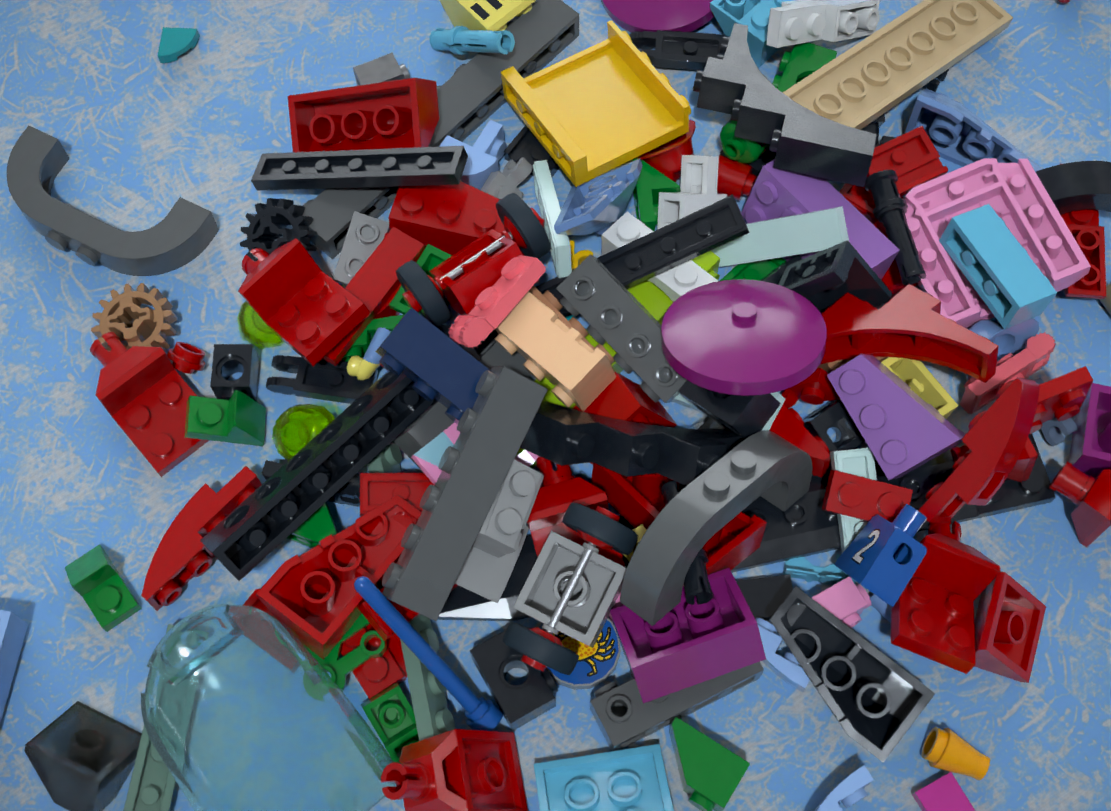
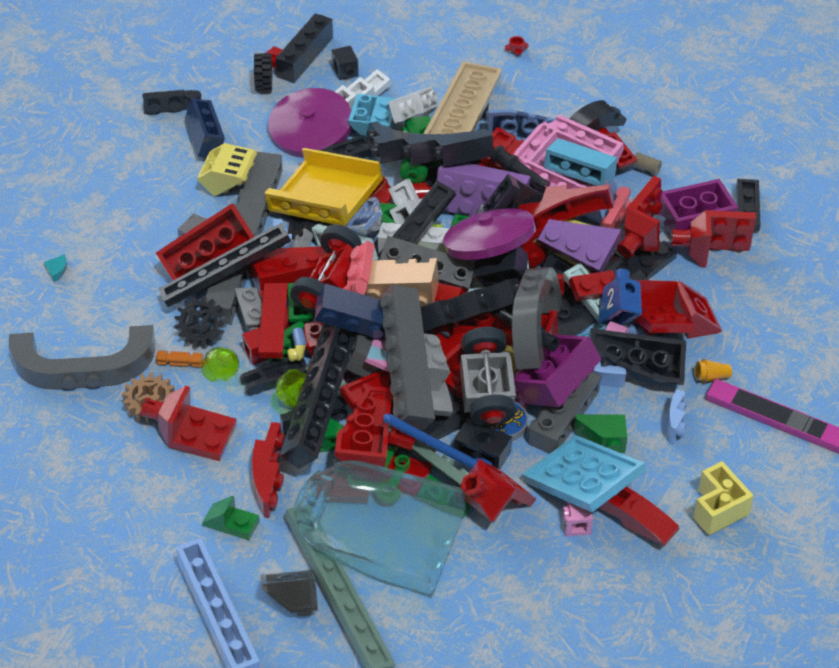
camera: 35 degrees left, 20 degrees down
red plate [167,342,206,374] -> none
green slope [184,390,266,446] -> none
black brick [210,344,260,402] -> none
red plate [238,238,371,366] -> none
medium azure pin [429,26,515,55] -> none
light aqua tile [711,206,849,267] -> none
red slope [918,377,1040,523] -> none
none -> orange axle [156,350,203,367]

